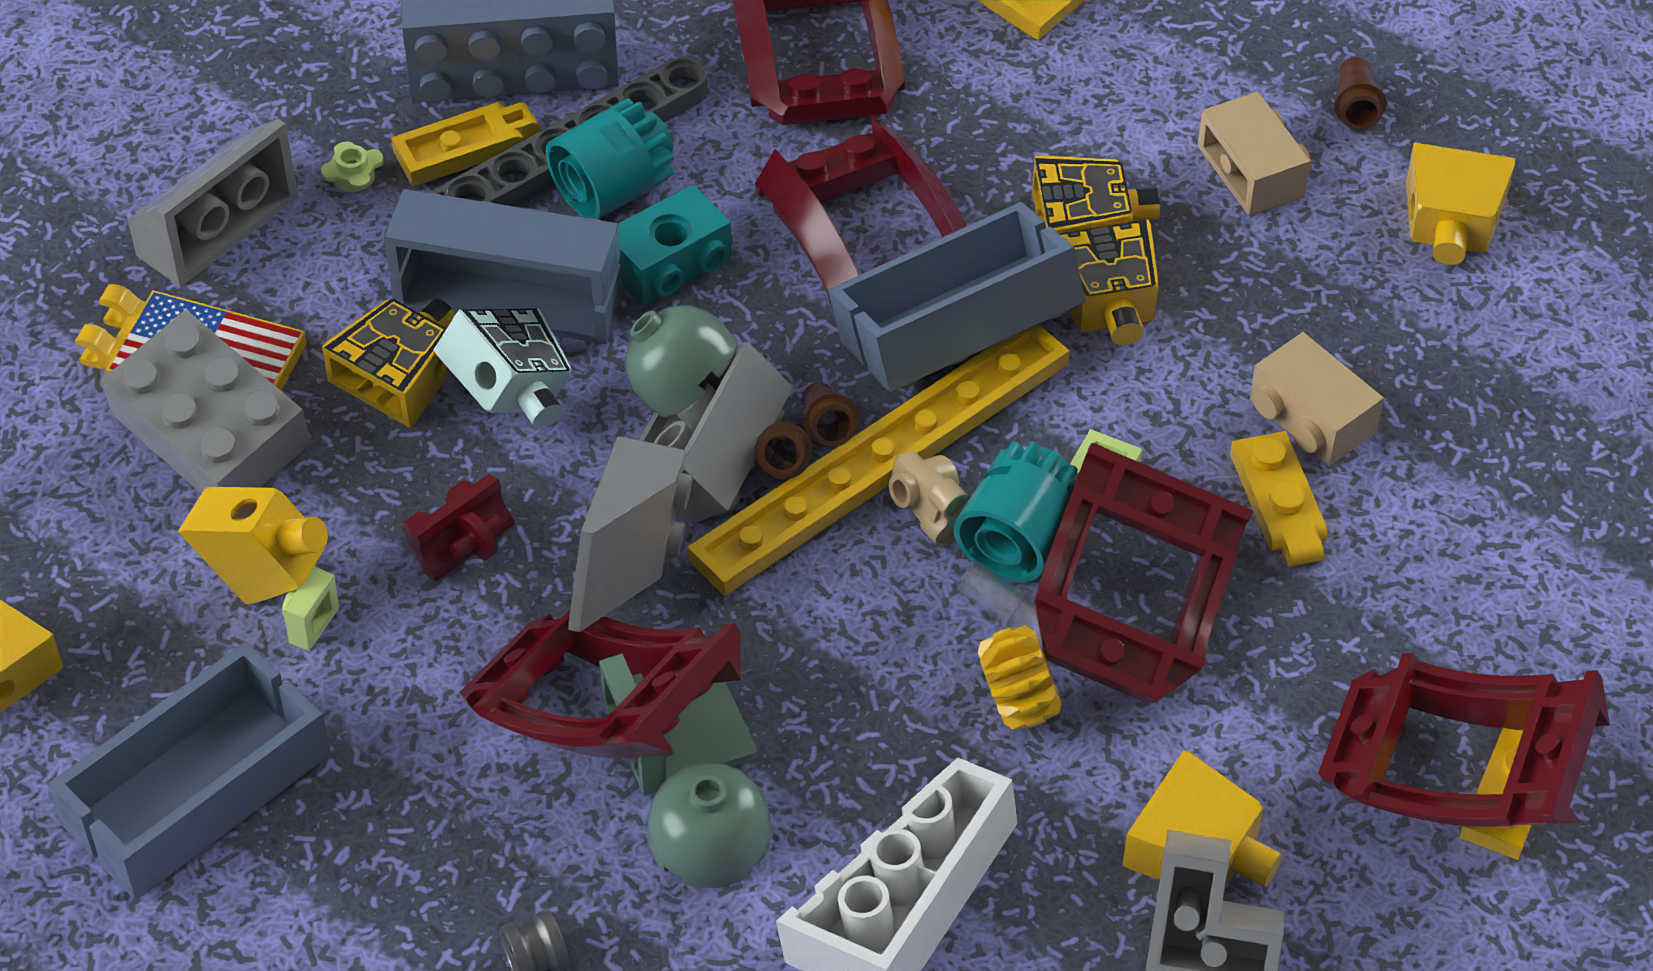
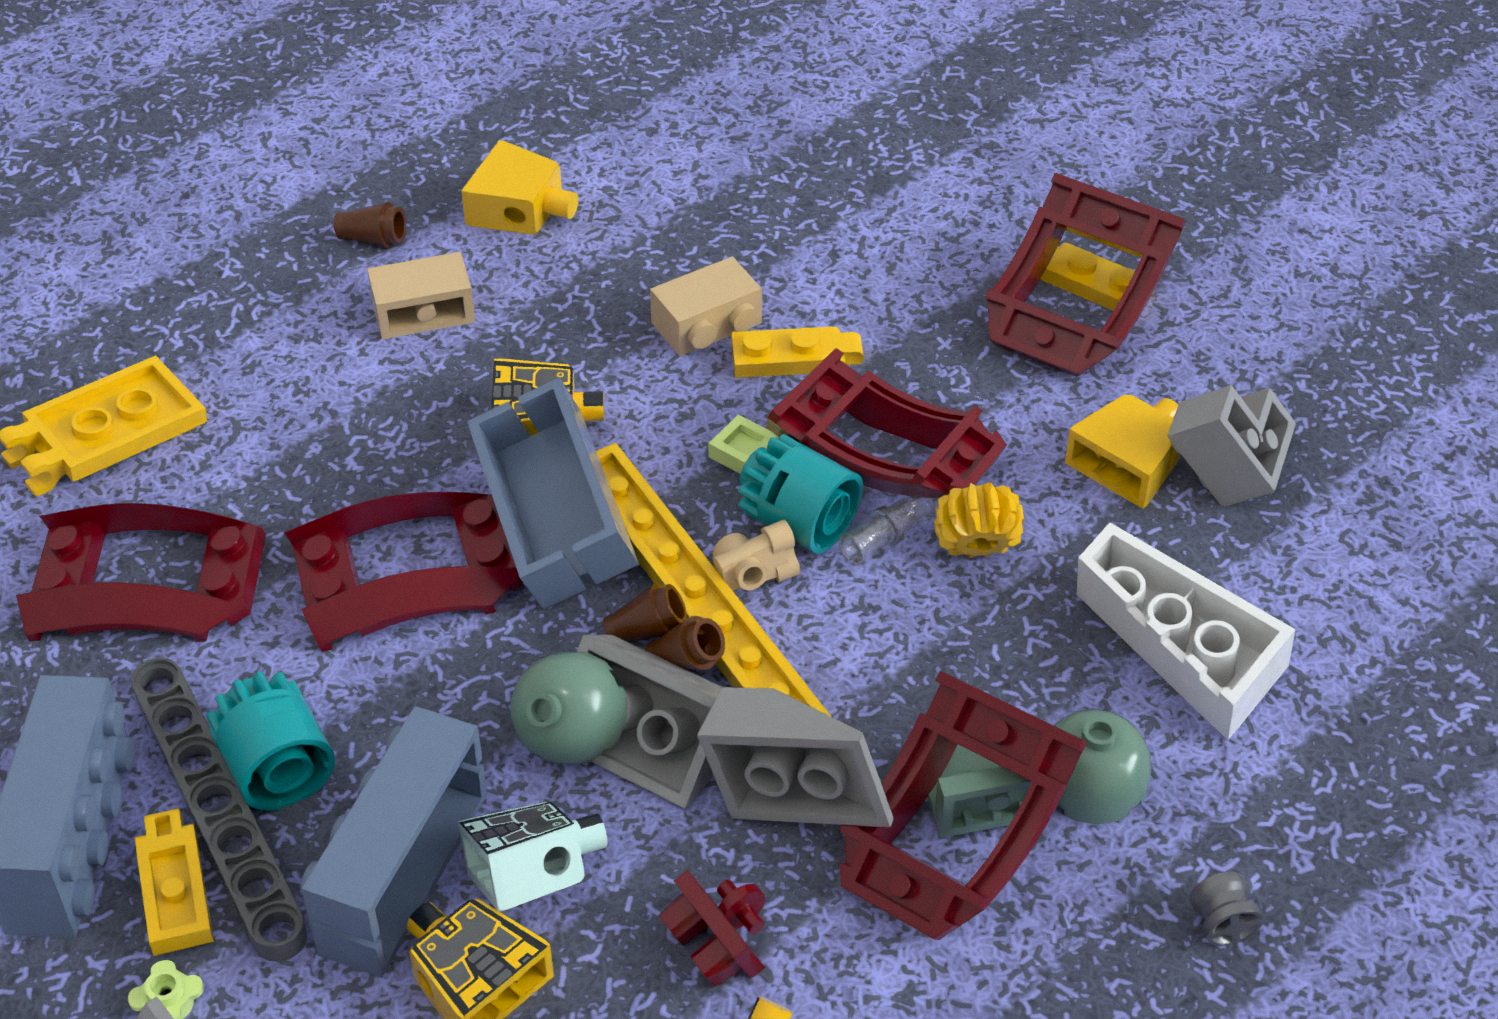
camera: 80 degrees left, 5 degrees down
teal brick [618,184,732,306] -> none
torso [1032,155,1160,233] -> none

